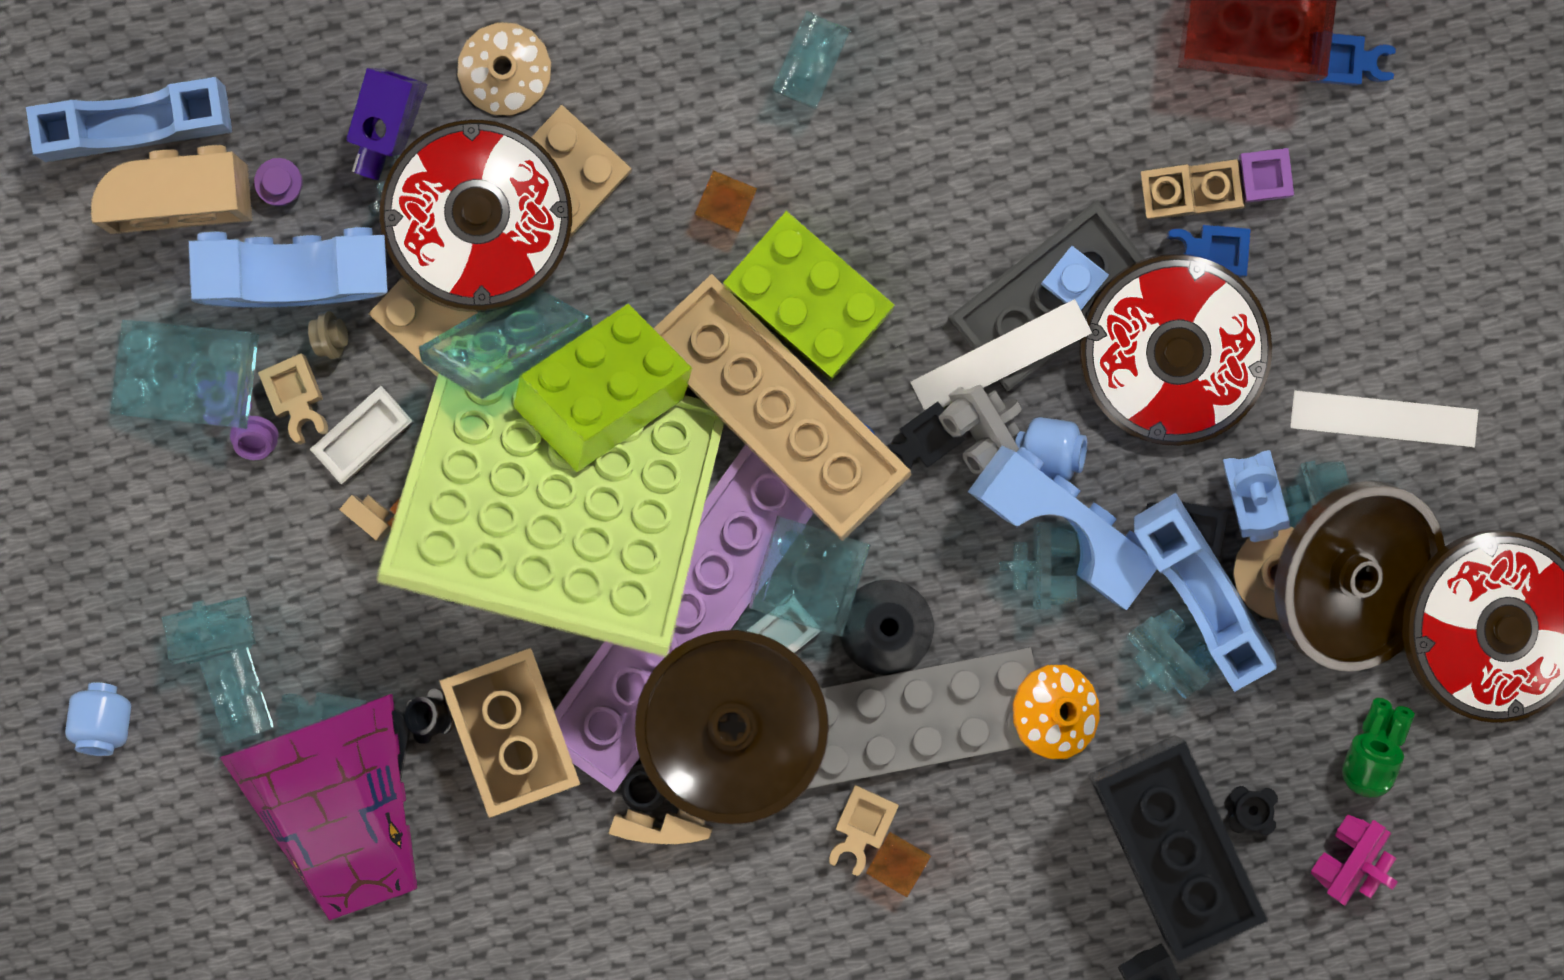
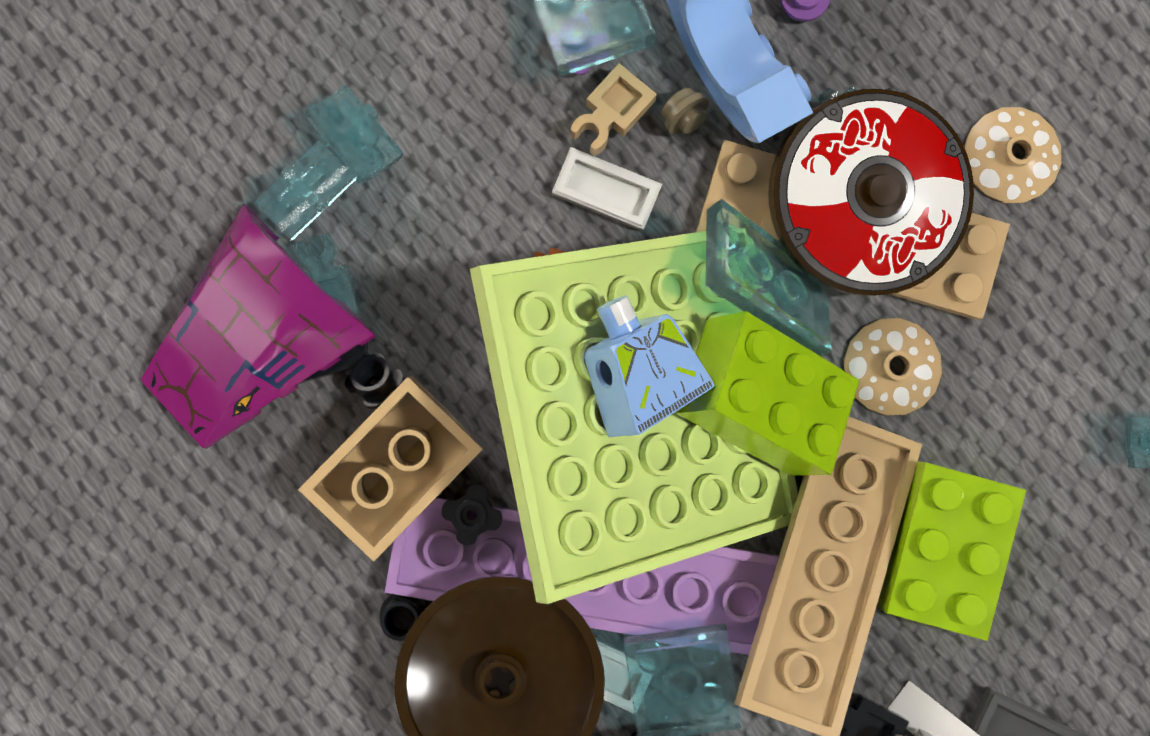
camera: 60 degrees right, 0 degrees up
light blue head [65,683,131,756] -> none
medium lavender plate [230,416,279,460] -> none
tan plate [339,495,392,542] -> none
dark purple torso [347,68,428,180] -> none
tan slope [608,809,713,844] -> none
clear orange plate [695,170,757,234] -> none
none -> black plate [441,484,503,546]
none -> light blue torso [584,295,715,437]
none -> tan dish [843,318,942,416]

